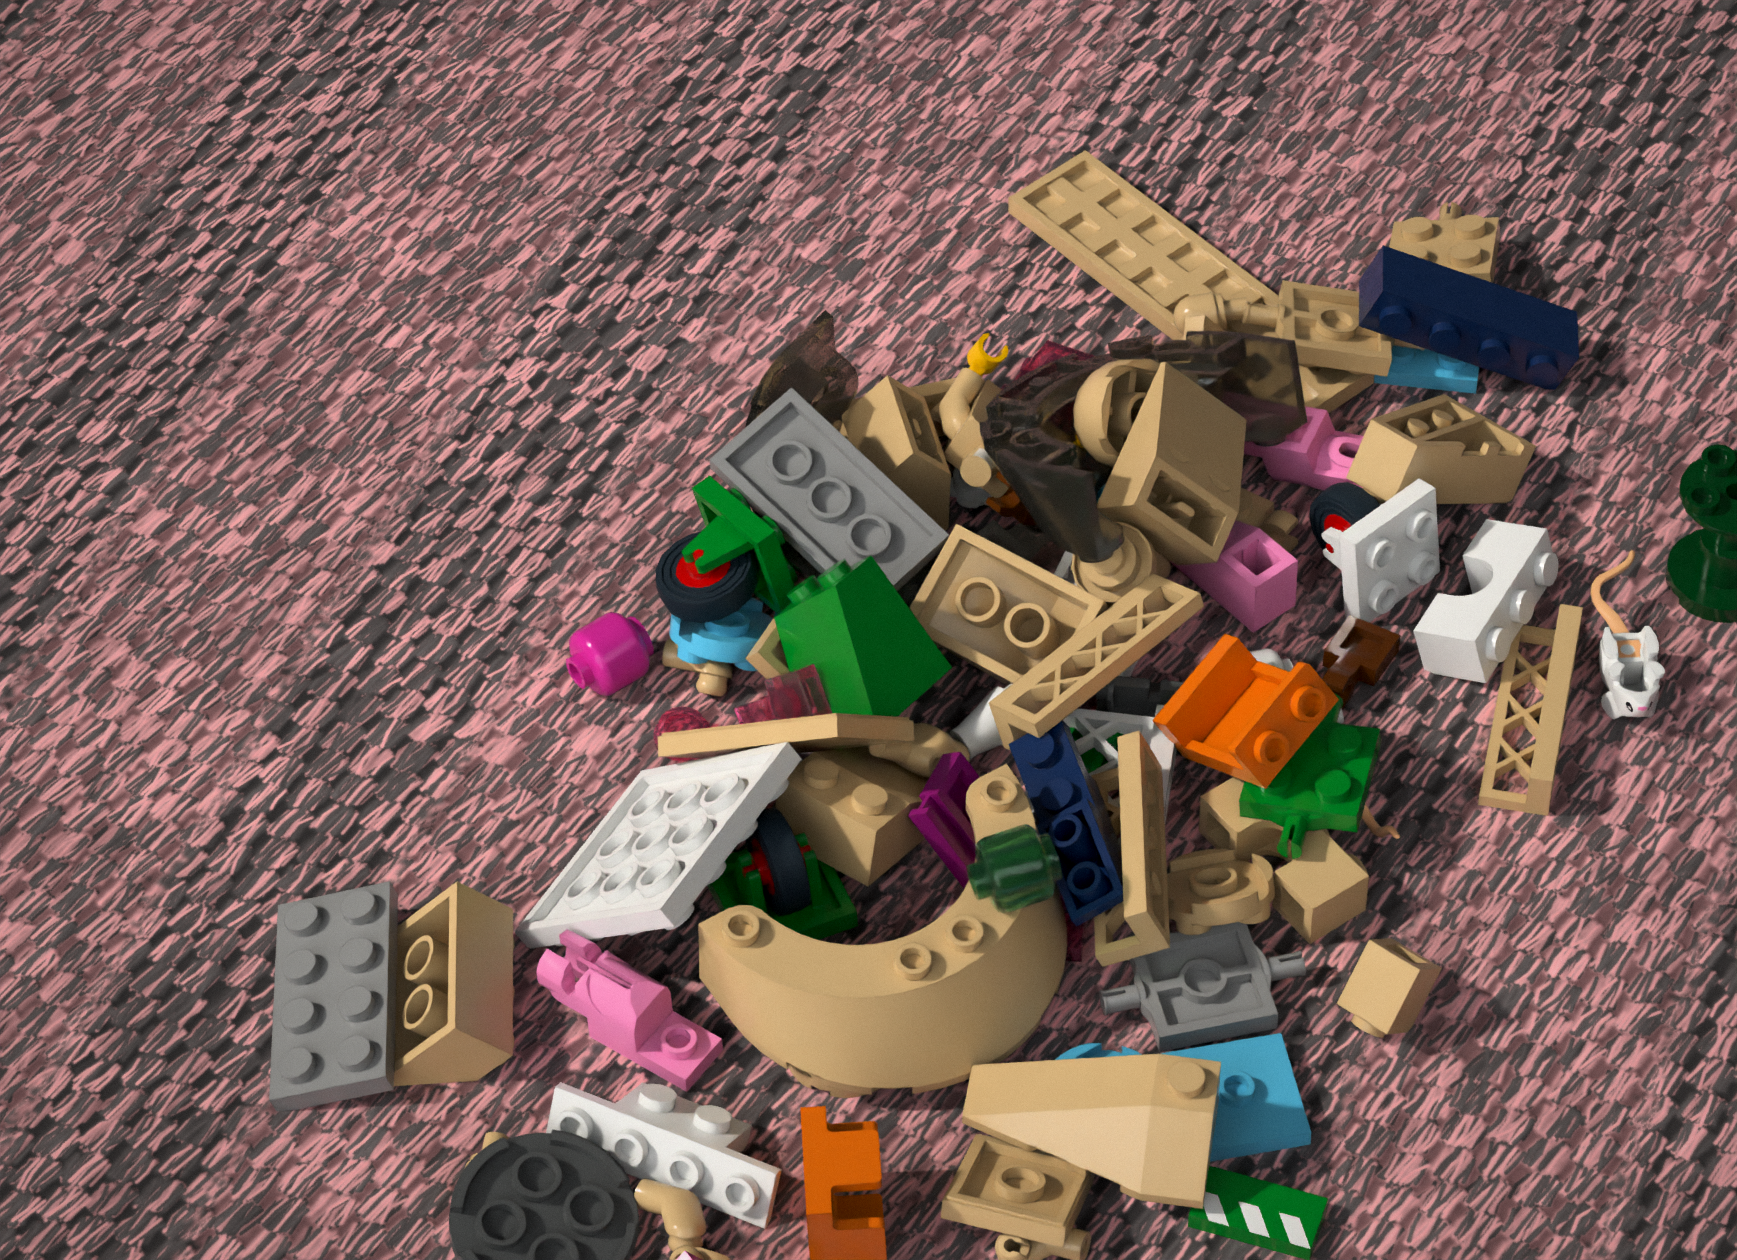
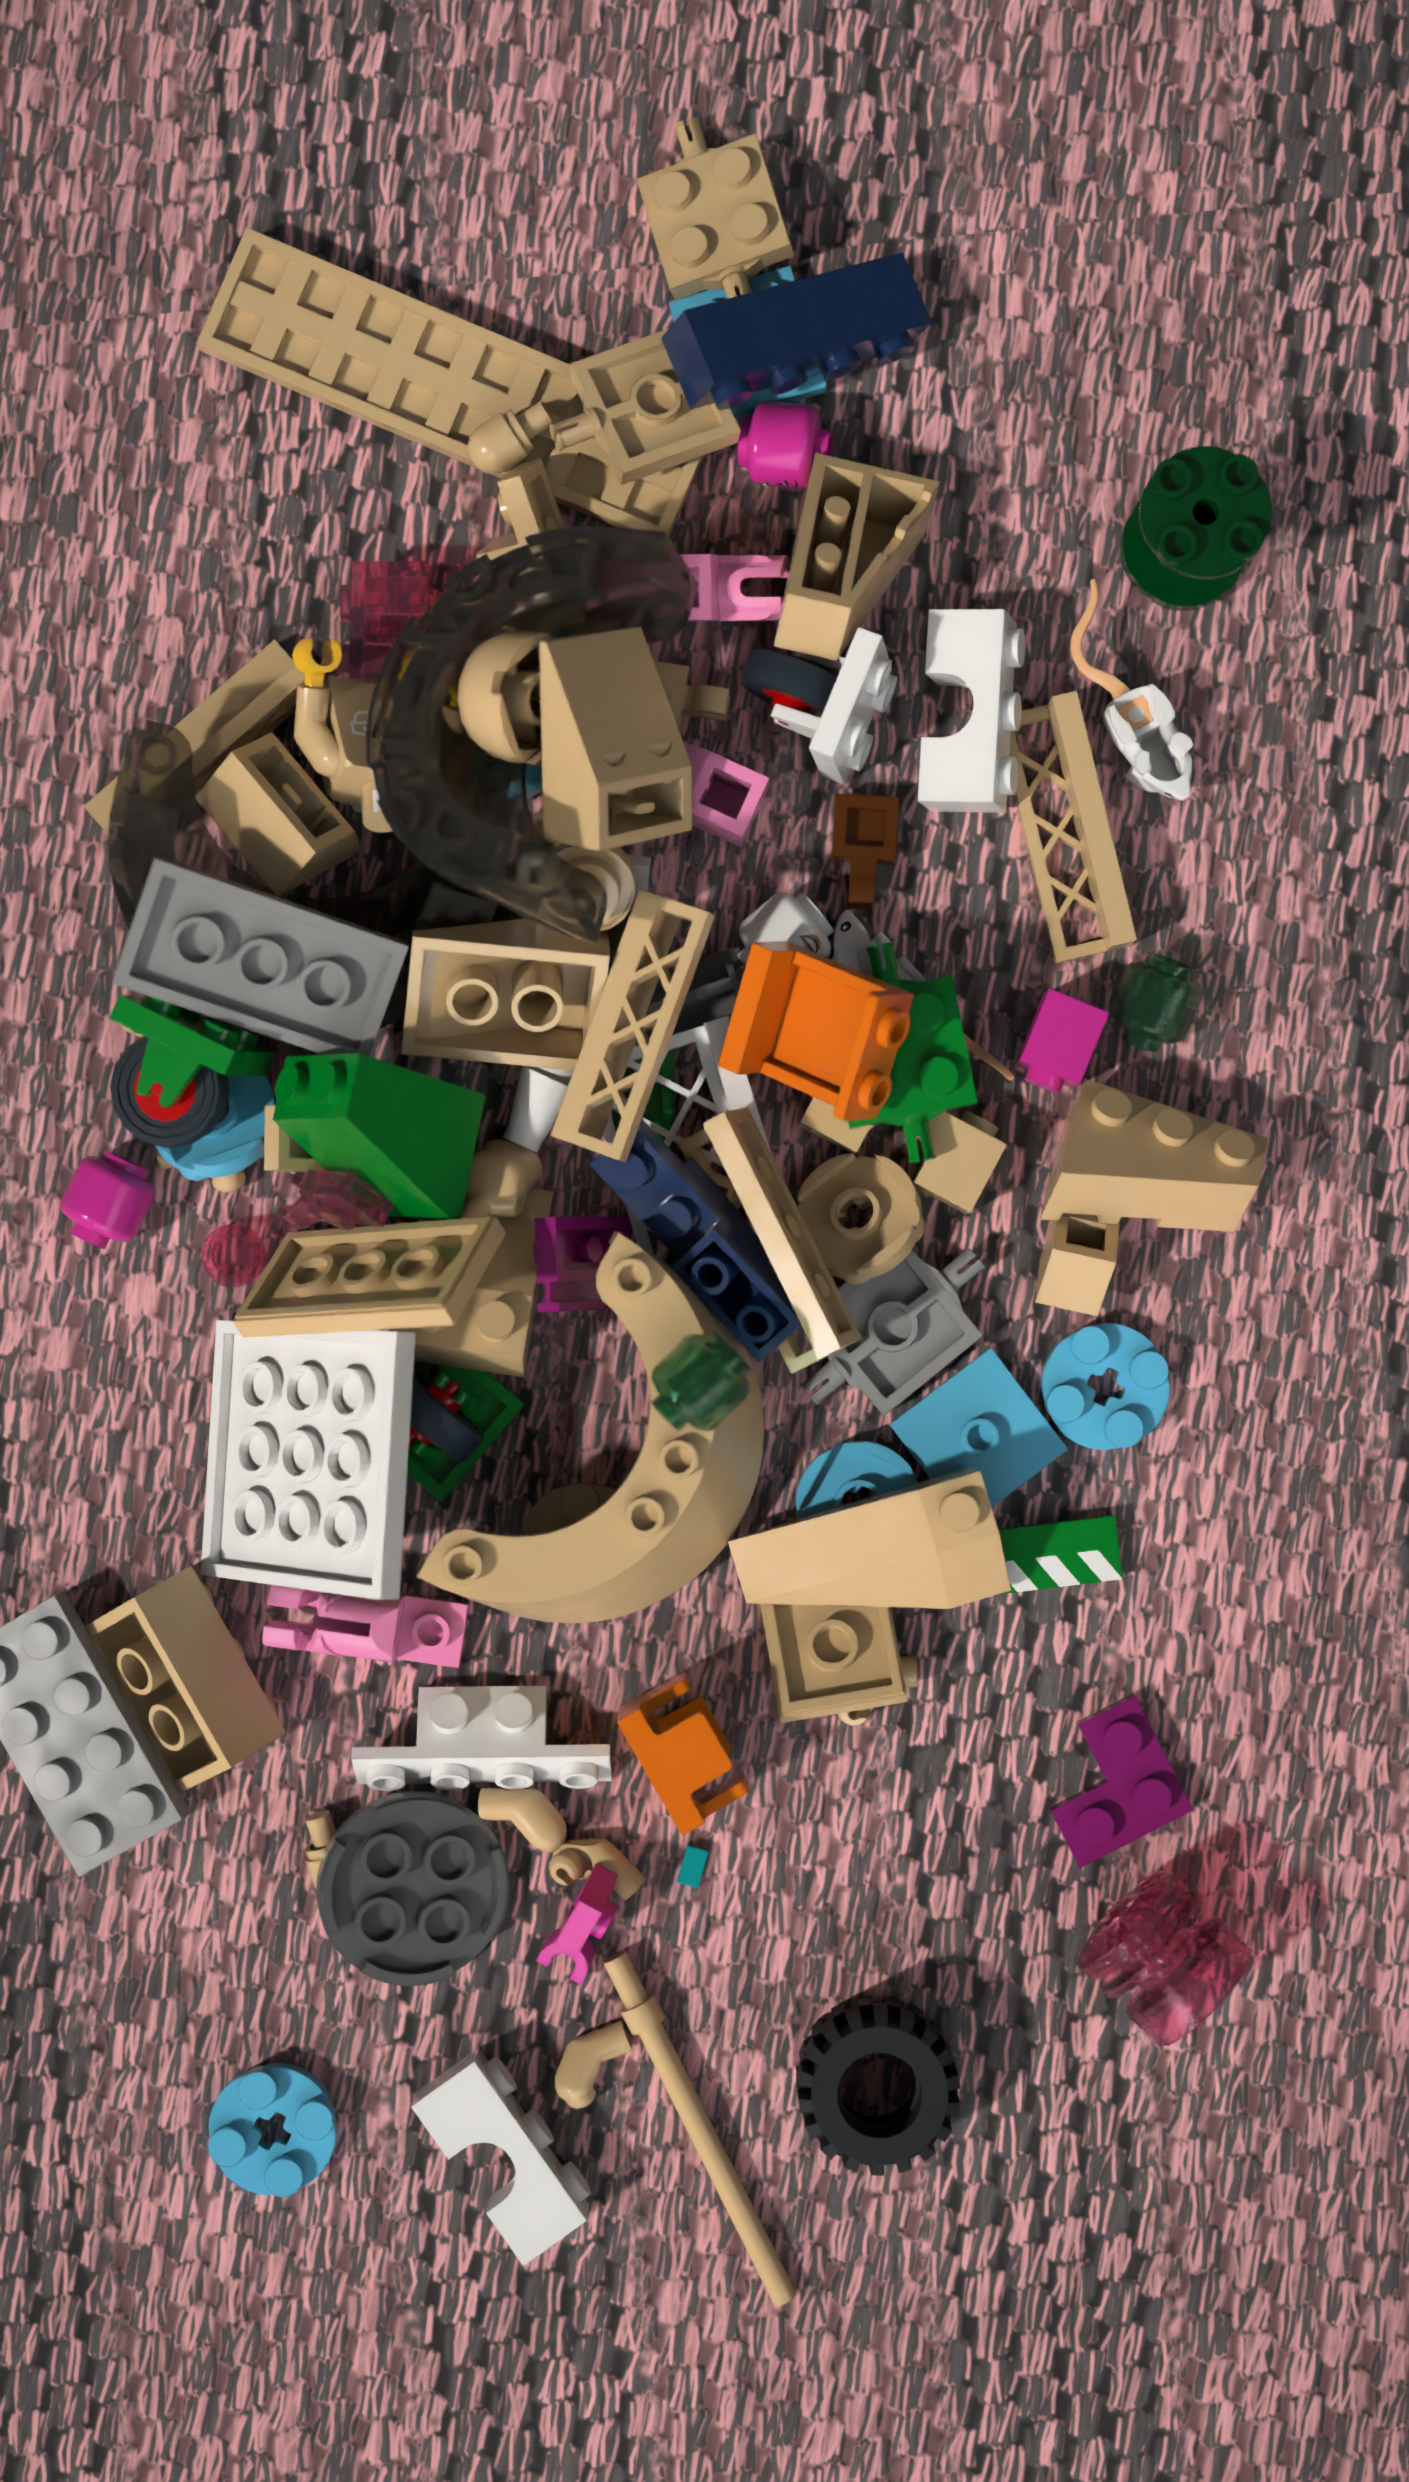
camera: 30 degrees left, 40 degrees up
none -> dark pink head [738,401,833,489]
none -> dark pink brick [1014,988,1109,1094]
none -> tan wedge [1040,1078,1268,1232]
none -> medium azure plate [1040,1323,1170,1451]
none -> clear green head [1109,952,1204,1052]

